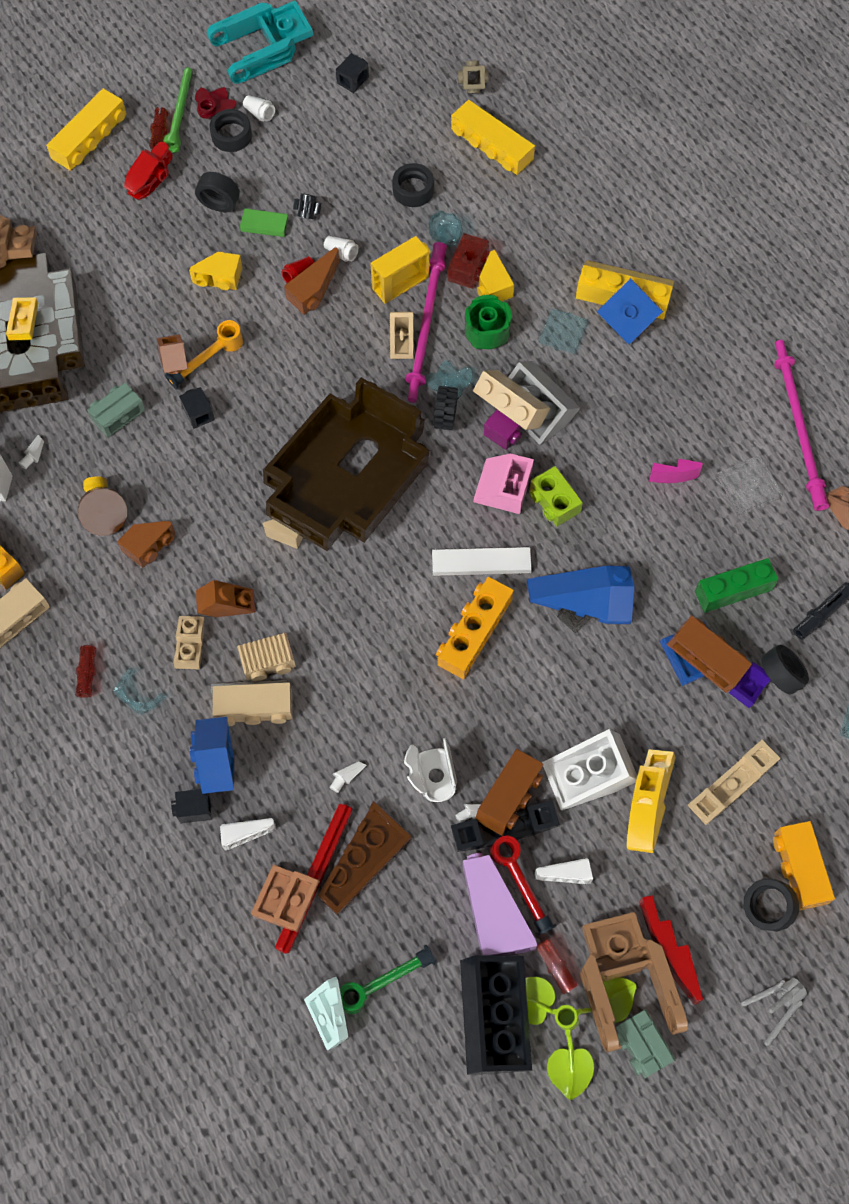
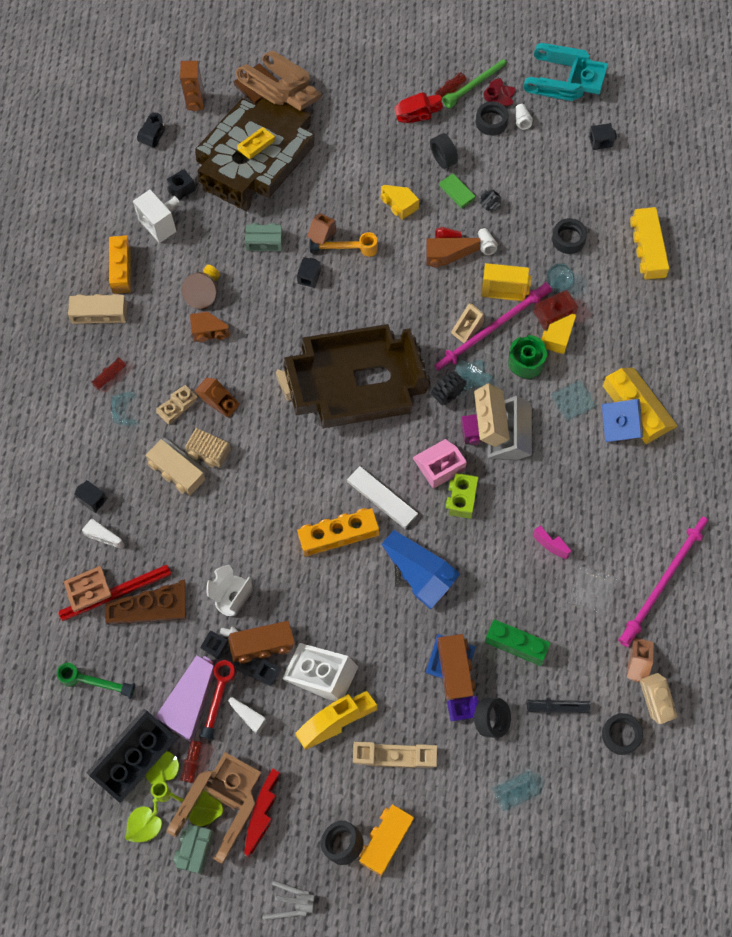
camera: 45 degrees right, 0 degrees up
white bar [19,435,44,469] -> none
yellow brick [46,88,127,171] -> none
blue brick [190,717,235,794] -> none
light aqua wing [304,977,348,1050] -> none
white bar [330,762,367,793] -> none
dark tan brick [458,60,489,93] -> none

